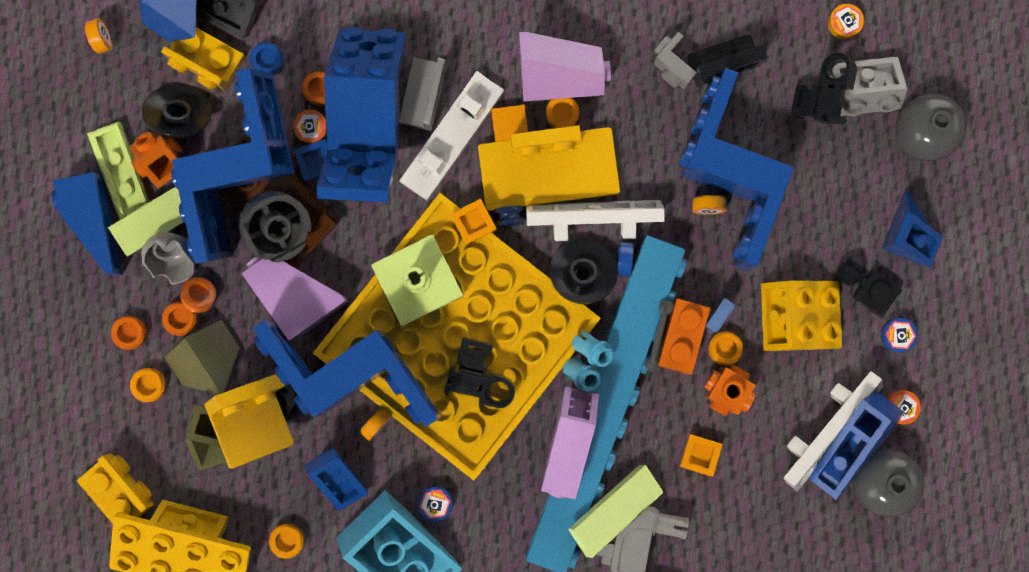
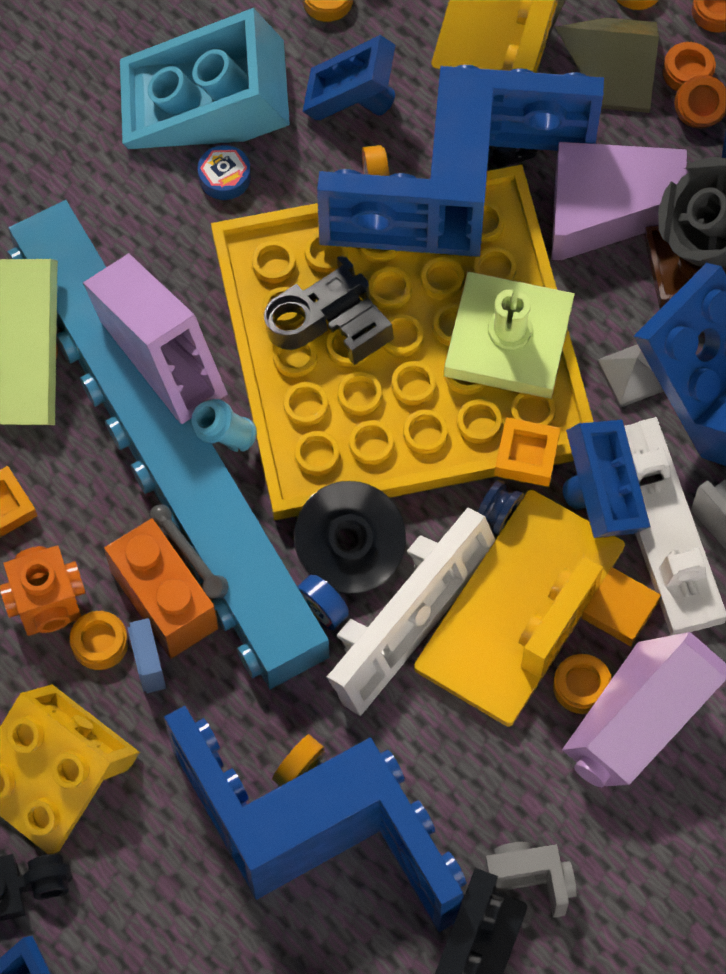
camera: 130 degrees right, 20 degrees down
medium azure pin [572,331,613,368] -> none
none -> blue tile [563,420,651,538]
none -> light grey slope [597,344,664,408]

